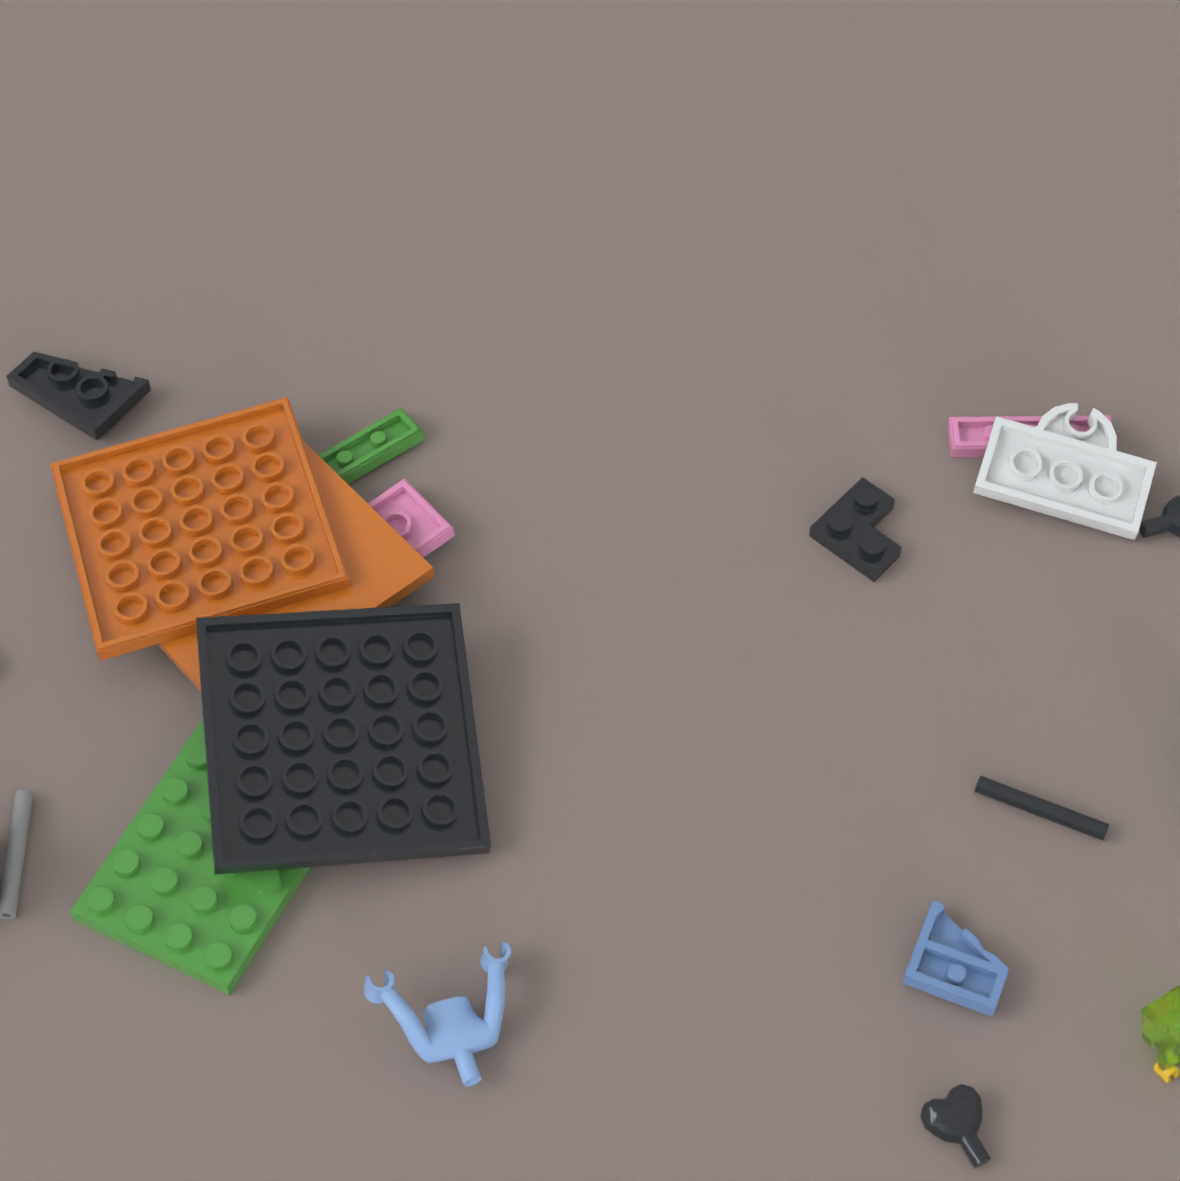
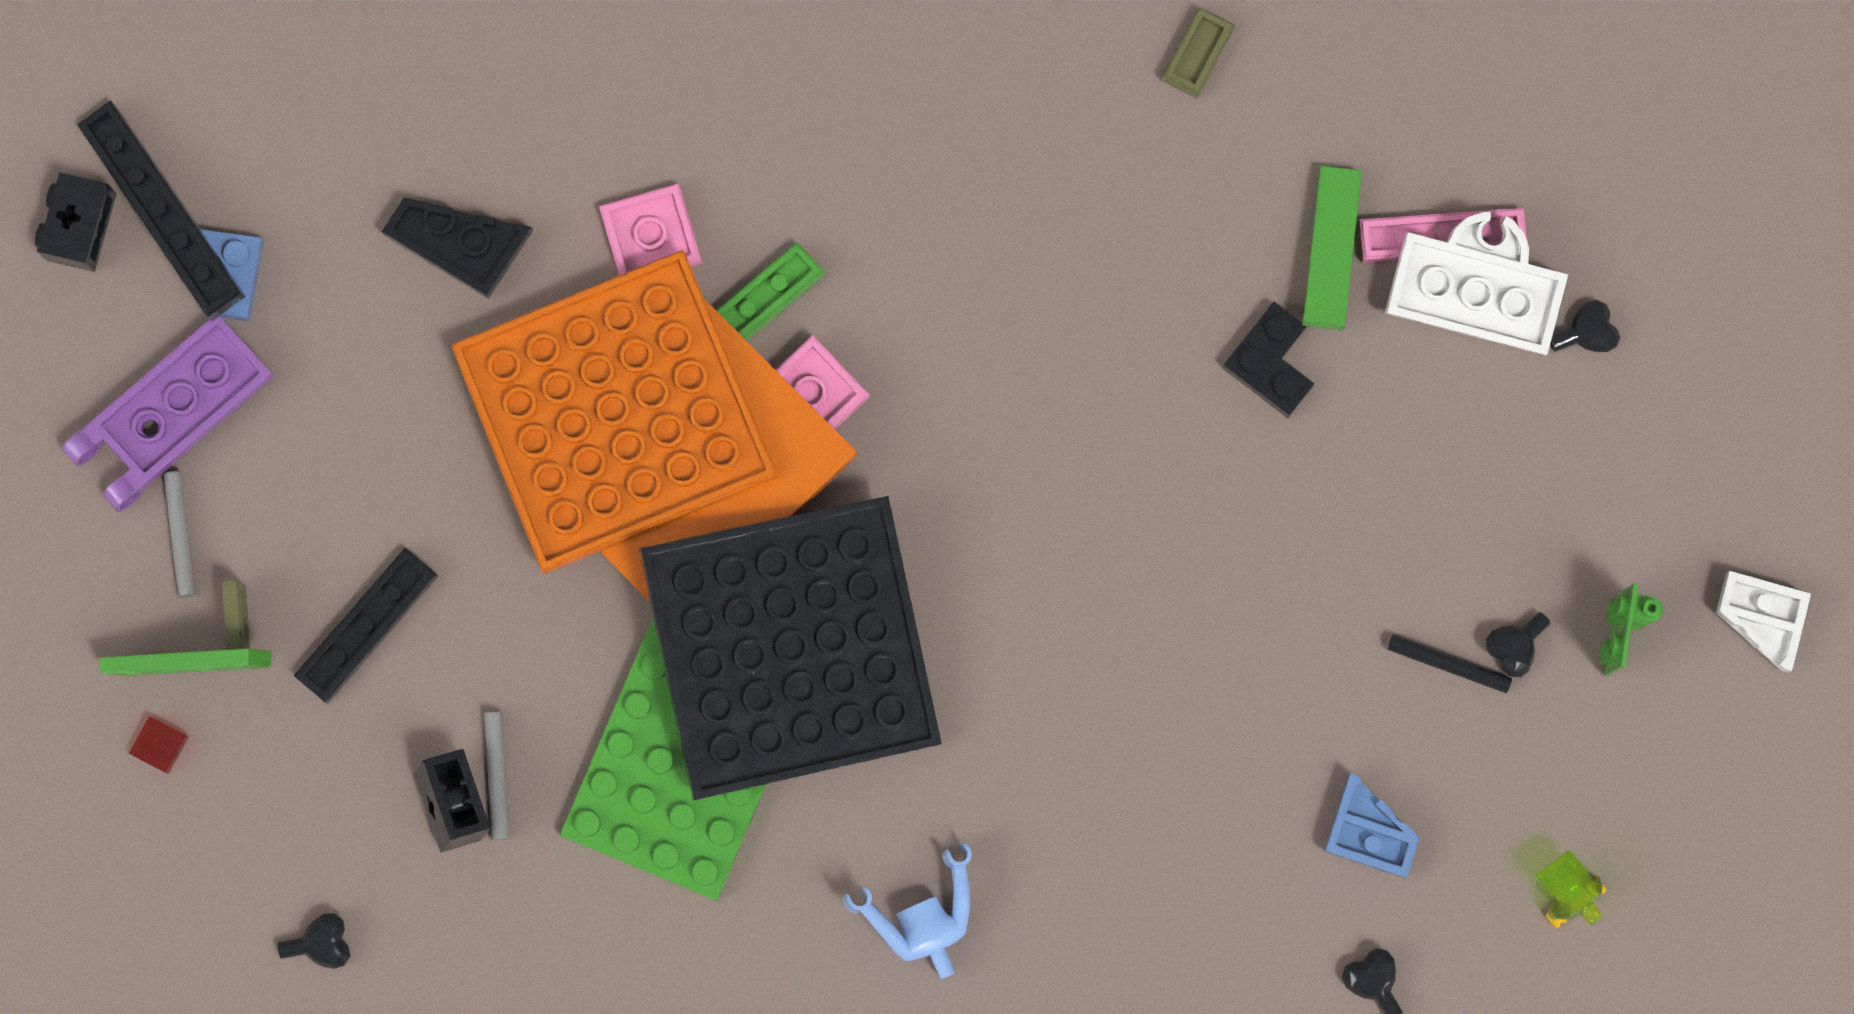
camera: 10 degrees left, 25 degrees up
none -> bright pink tile [599,183,702,275]
none -> olive tile [1161,7,1235,99]
none -> bright green tile [1302,165,1362,331]
none -> black rock [1486,612,1551,677]

